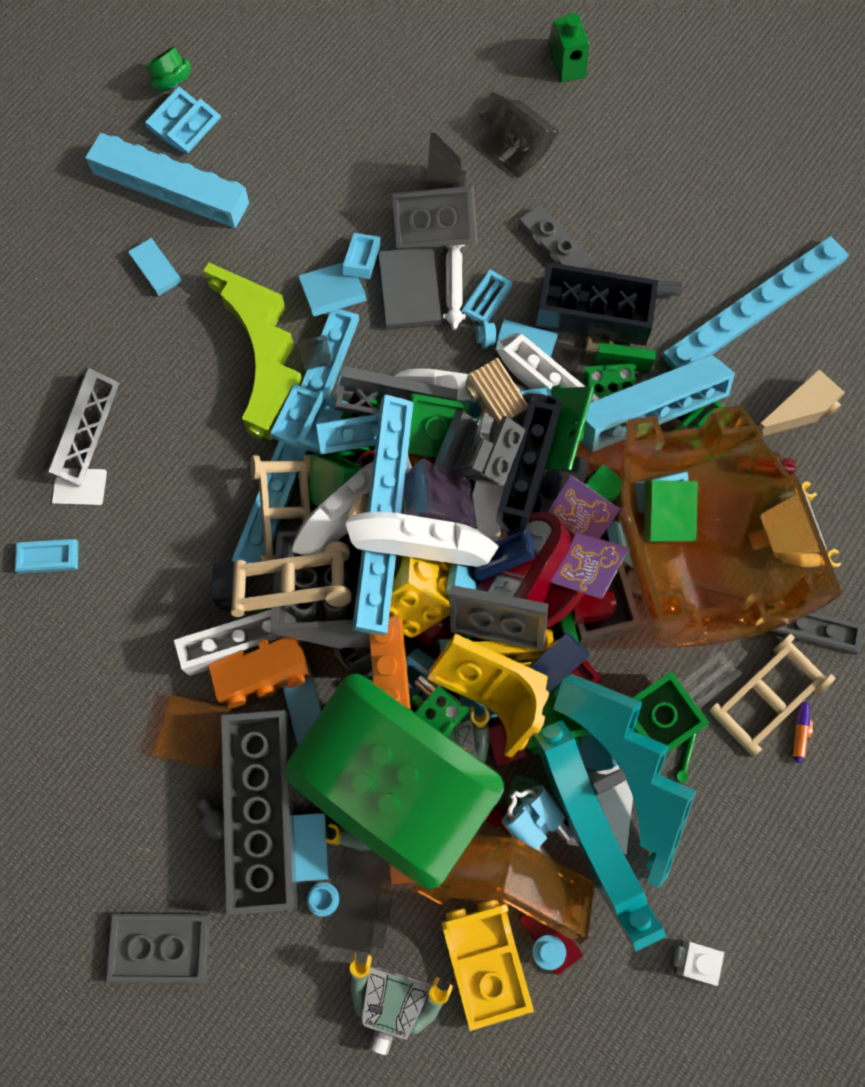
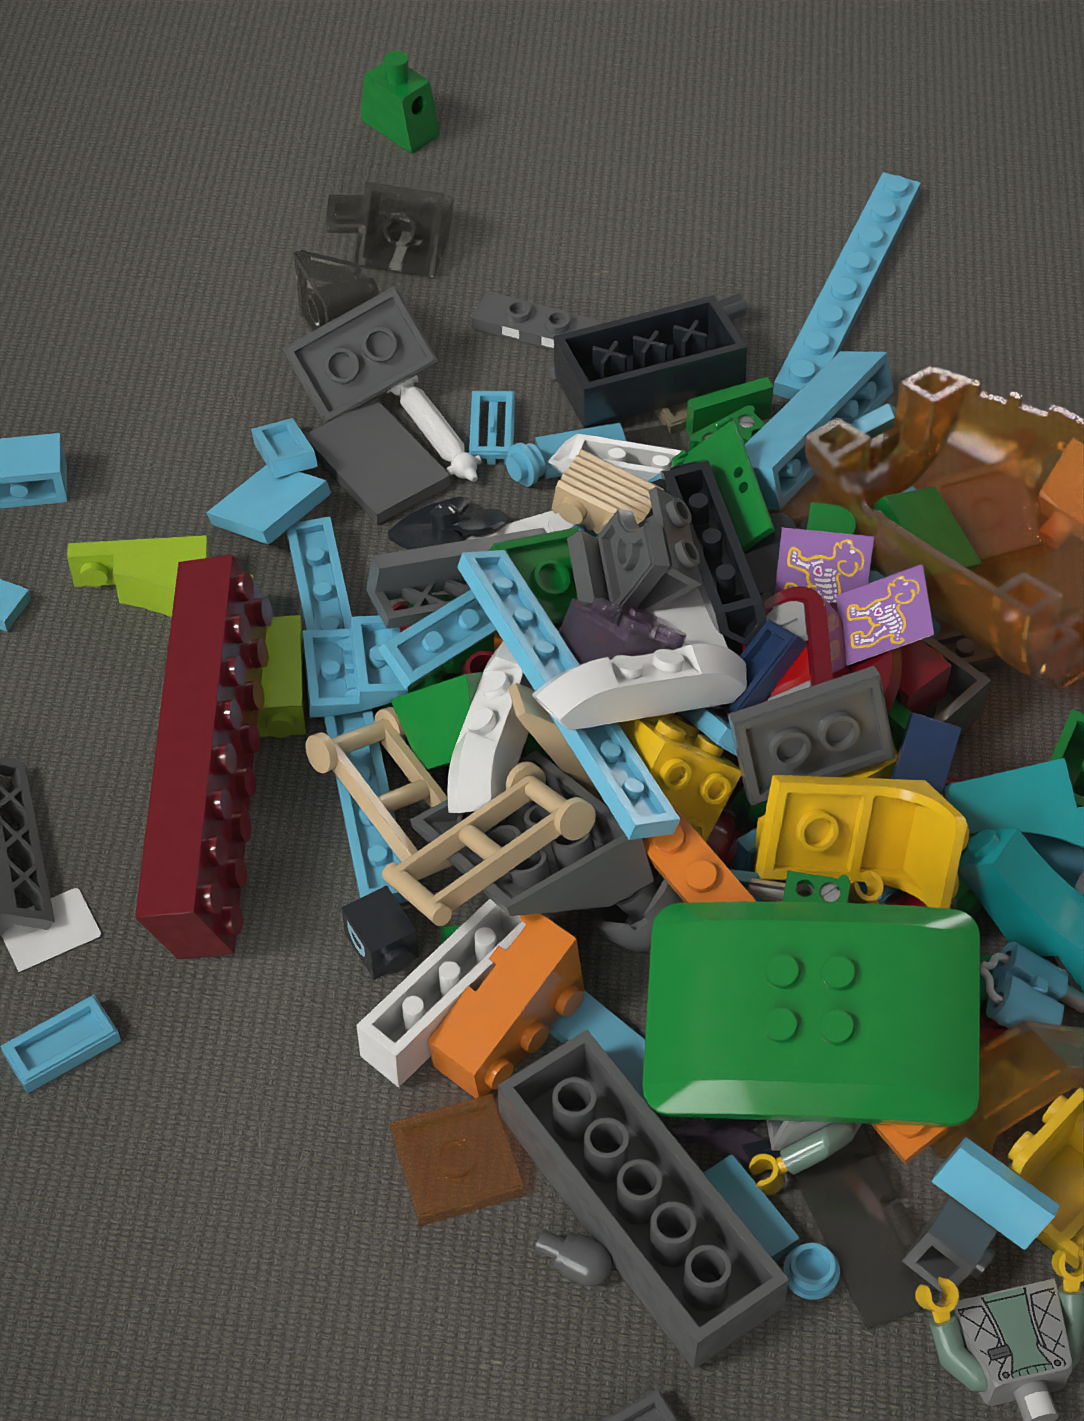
camera: 30 degrees left, 20 degrees down
clear smoke tile [298,335,333,370] -> none
tan slope [753,370,845,438] -> none
none -> dark red brick [135,554,273,959]
none -> black piece [388,497,507,550]
none -> medium azure tile [851,403,912,447]
none -> dark grey brick [902,1196,998,1293]
none -> medium azure tile [931,1137,1060,1250]

